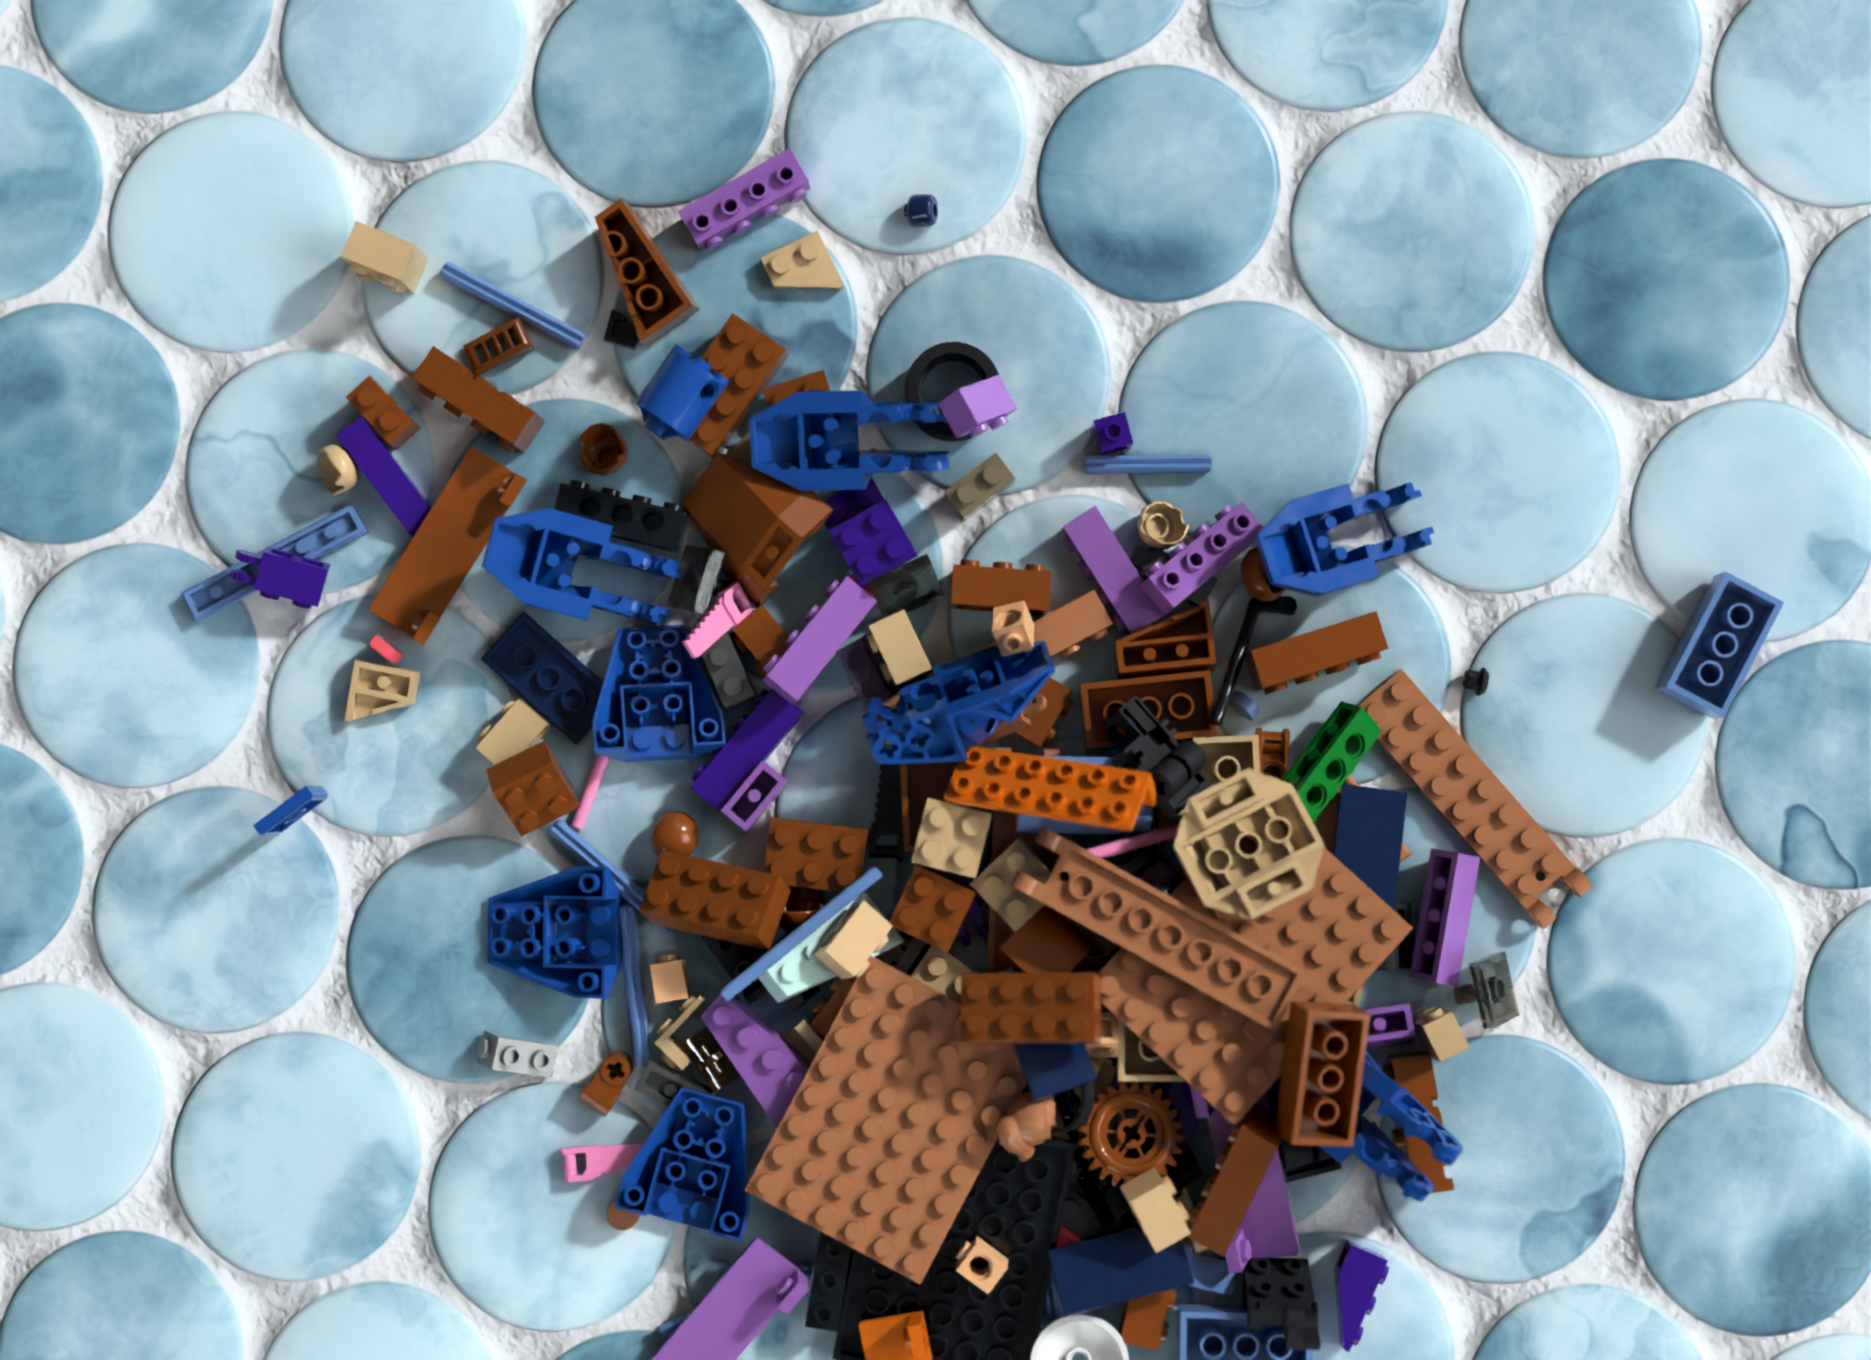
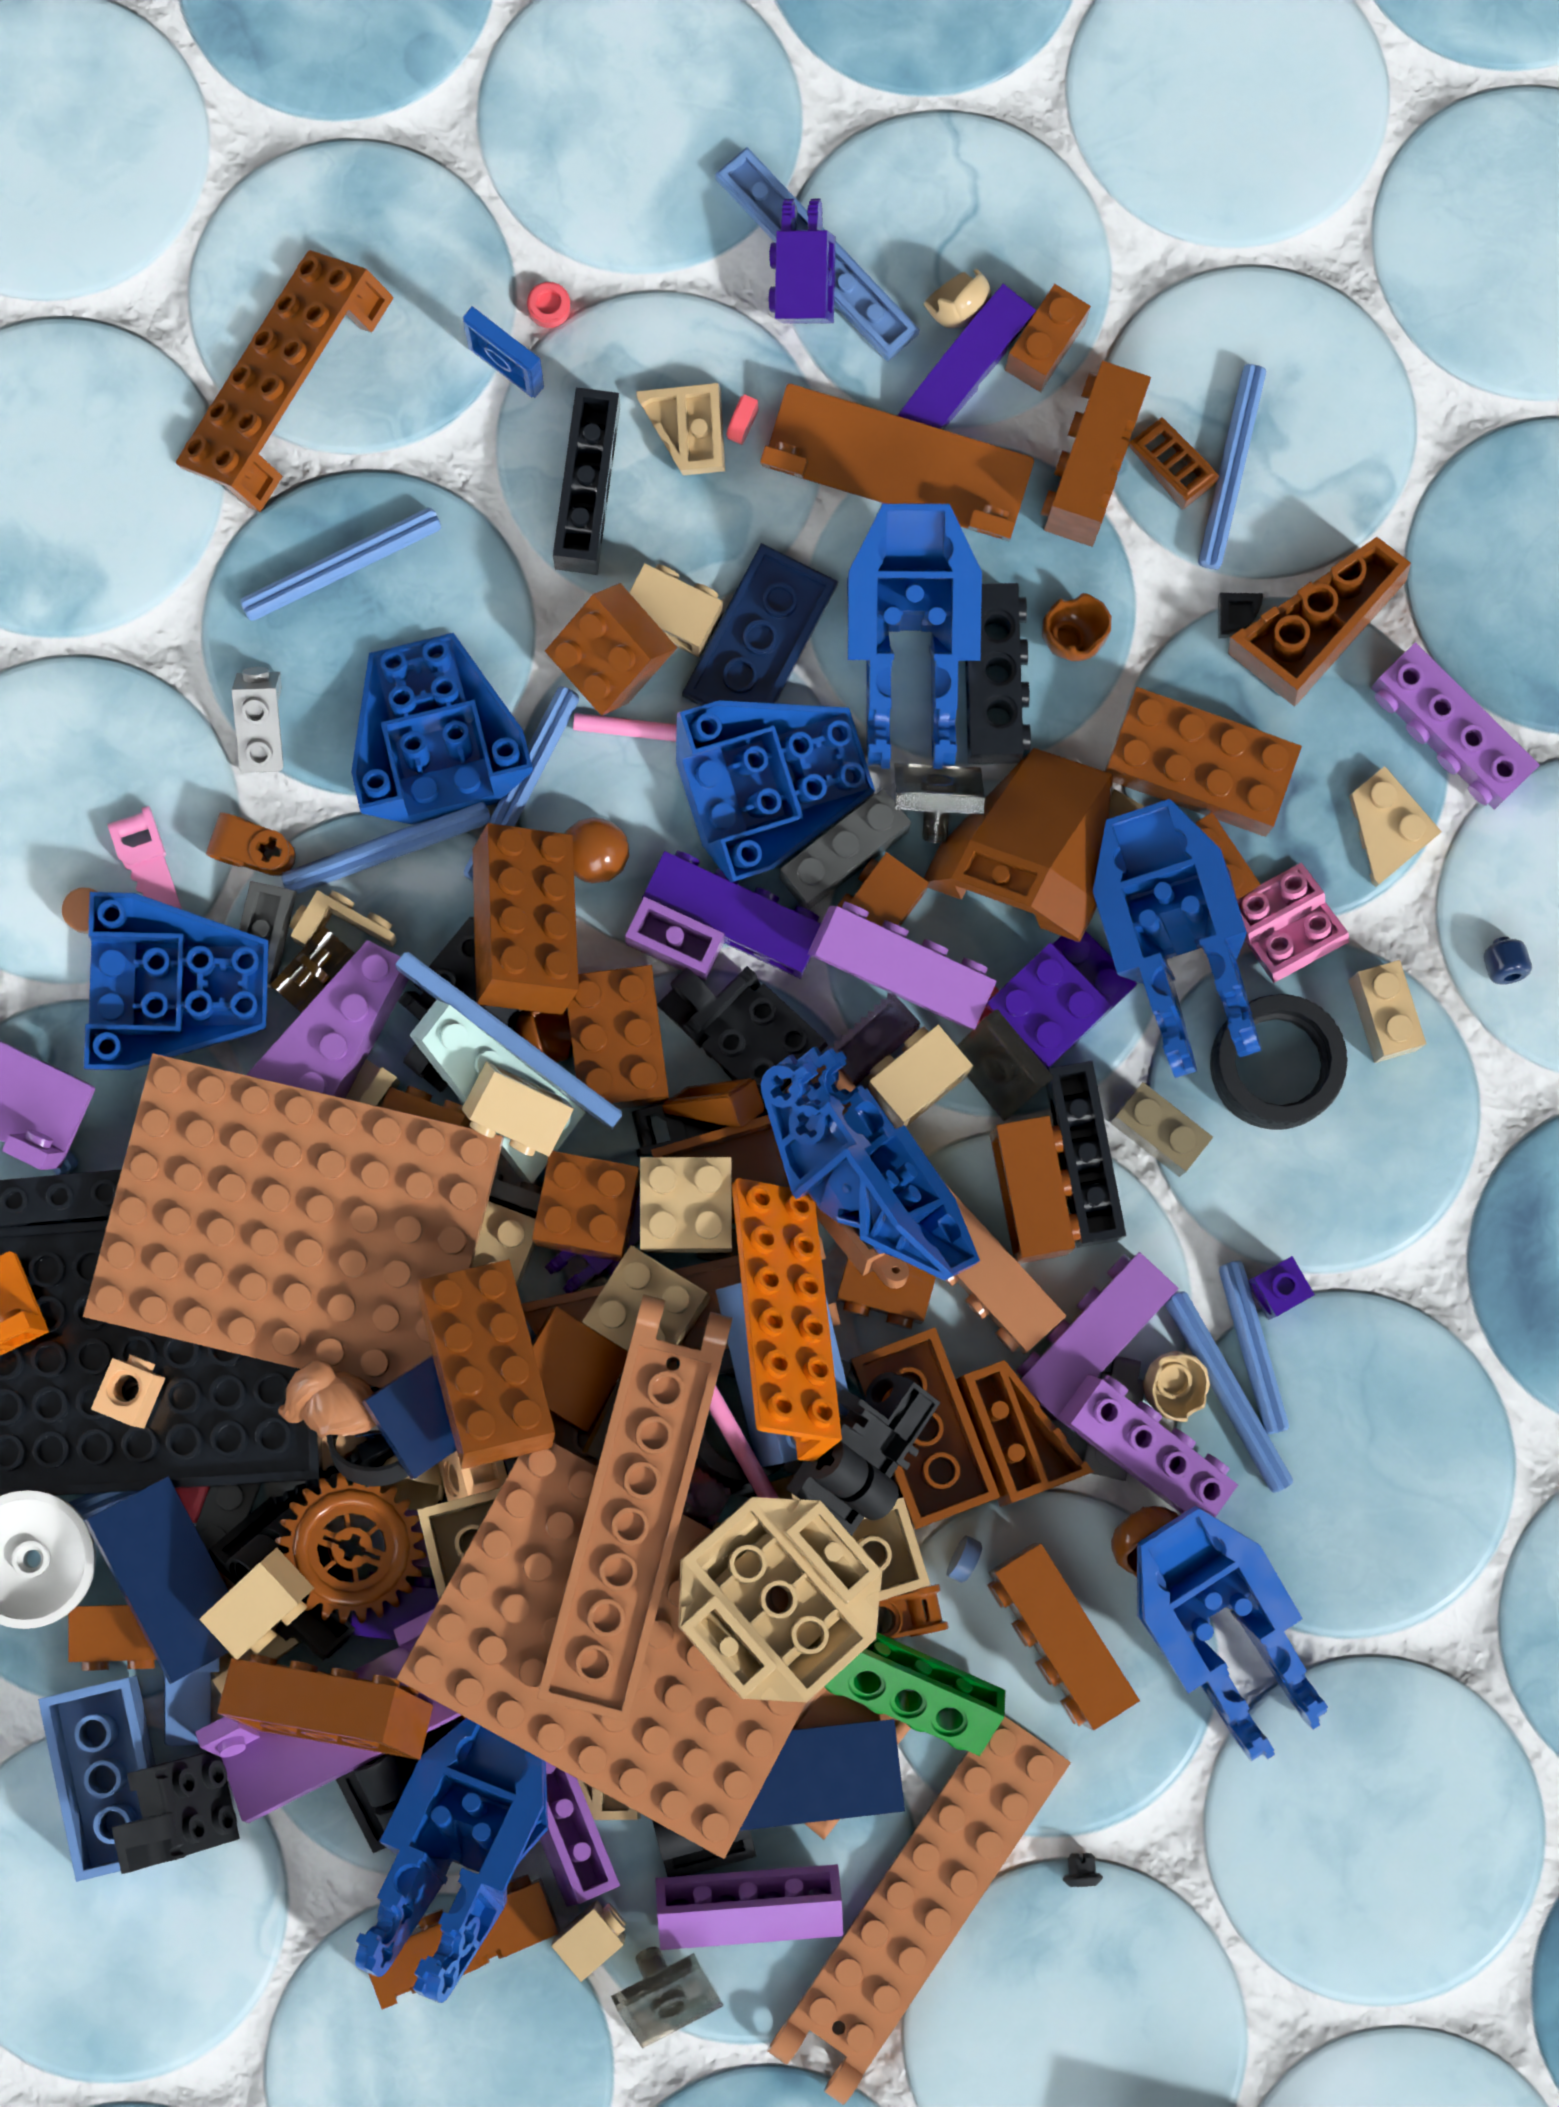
camera: 60 degrees right, 5 degrees down
tan brick [341,221,429,295] -> none
blue cylinder [634,344,729,441] -> none
light nougat brick [650,953,691,1004] -> none
bright pink piece [682,581,756,658] -> none
brick [938,375,1017,438] -> none
light nougat brick [992,600,1034,657] -> none
black piece [1210,596,1297,726] -> none
dark orange brick [1274,1001,1370,1147] -> none
dark purple slope [1334,1239,1389,1352] -> none
none -> dark orange bracket [176,250,394,512]
none -> medium blue axle [240,507,441,621]
none -> coral tile [527,282,571,328]
none -> black brick [553,387,620,575]
none -> black plate [657,966,828,1108]
none -> dark orange slope [662,1078,764,1127]
none -> black brick [1044,1060,1127,1248]
none -> medium blue axle [1165,1291,1293,1493]
none -> bright pink slope [1238,862,1349,983]
none -> tan brick [1348,960,1426,1063]

